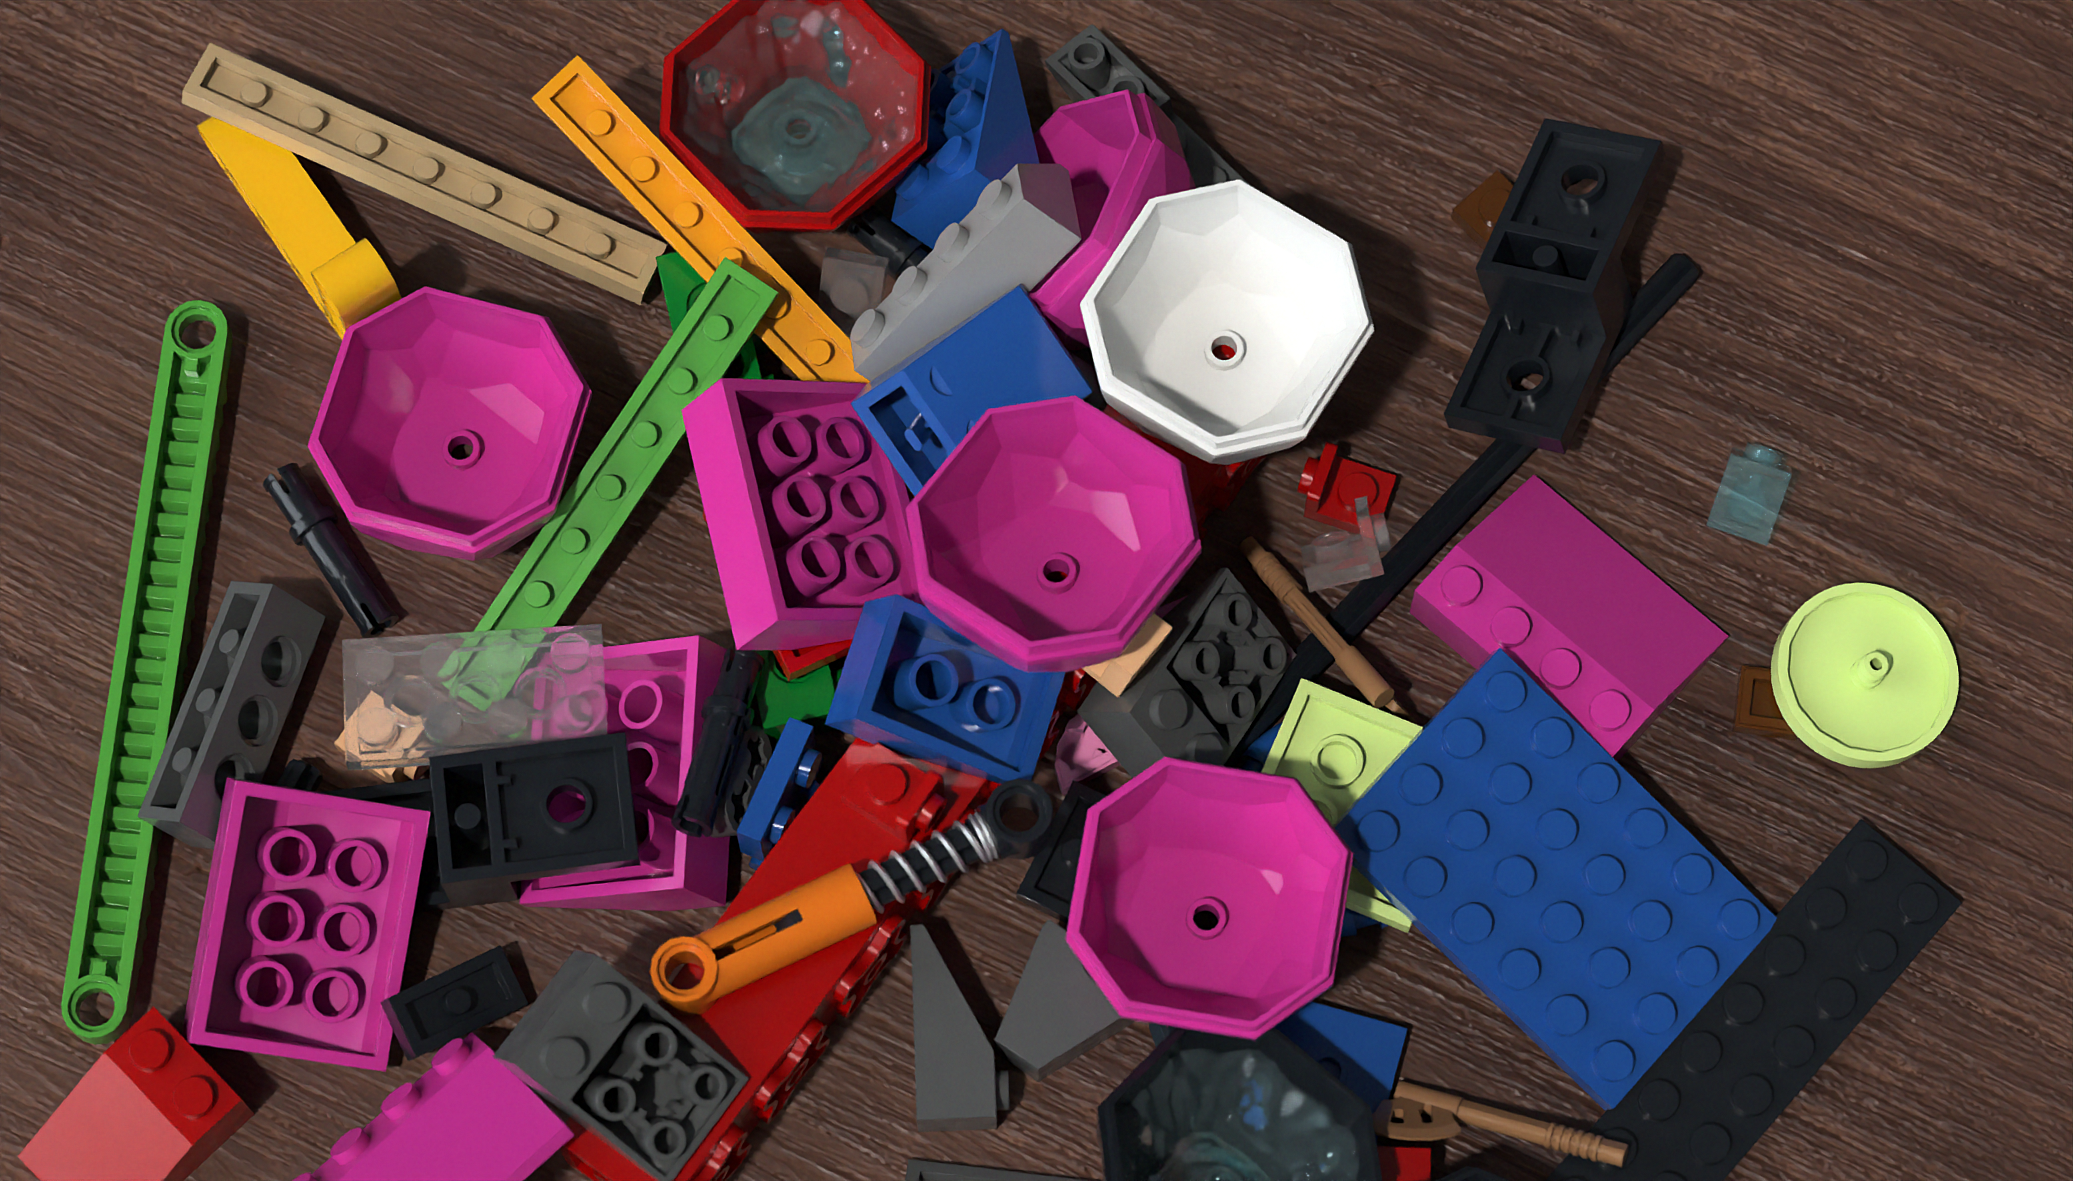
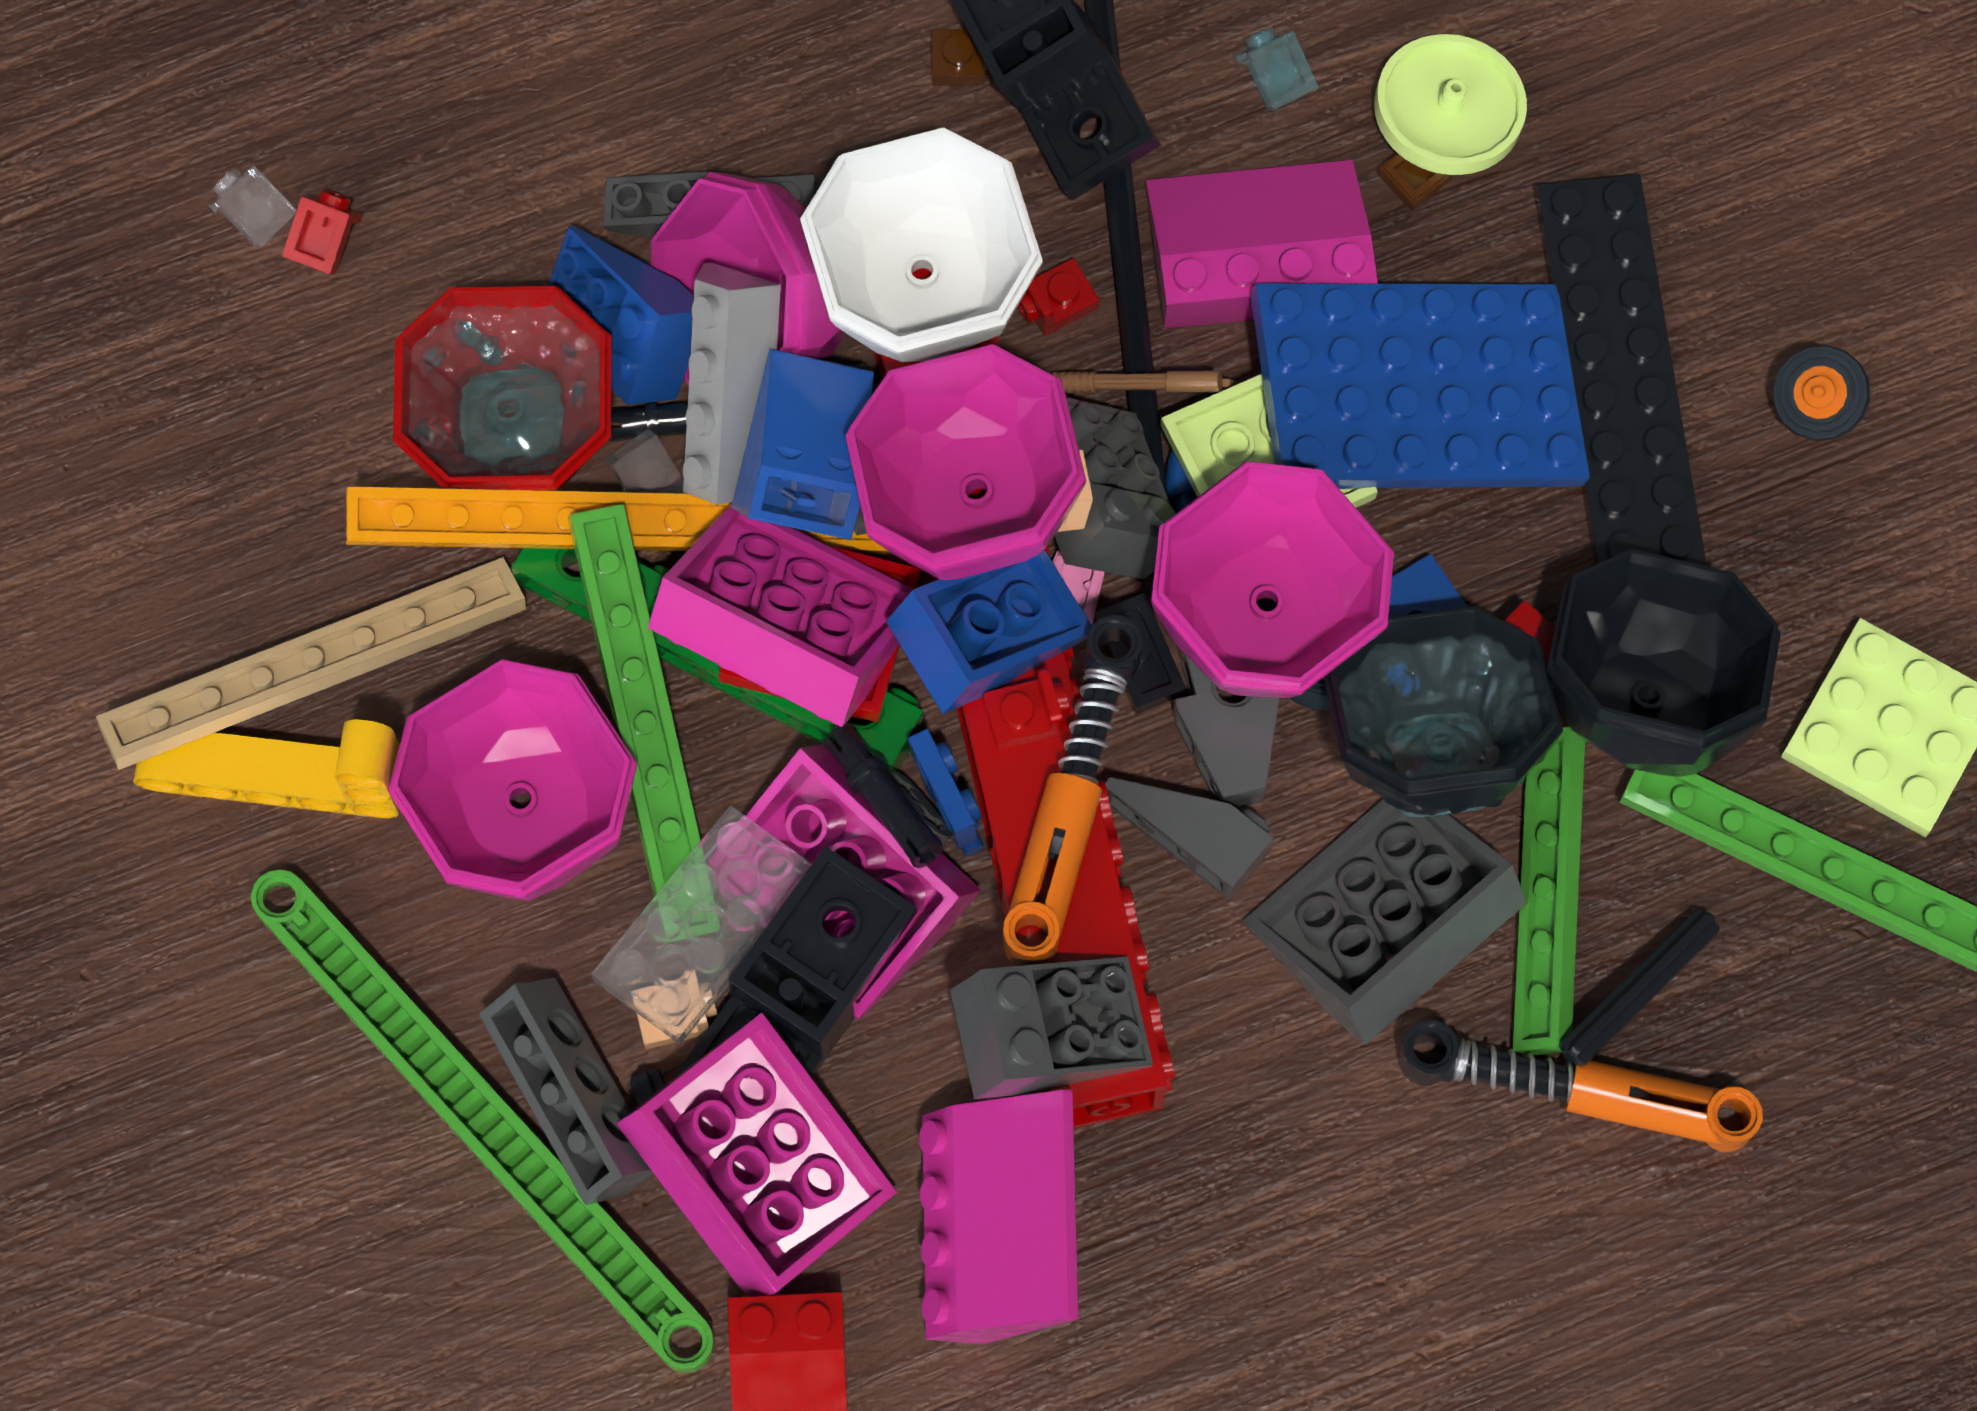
camera: 50 degrees left, 0 degrees up
black pin [262,463,398,640] -> none
black plate [380,945,529,1062] -> none
clear bracket [1301,496,1392,592] -> none
medium nougat piece [1372,1080,1629,1167] -> none

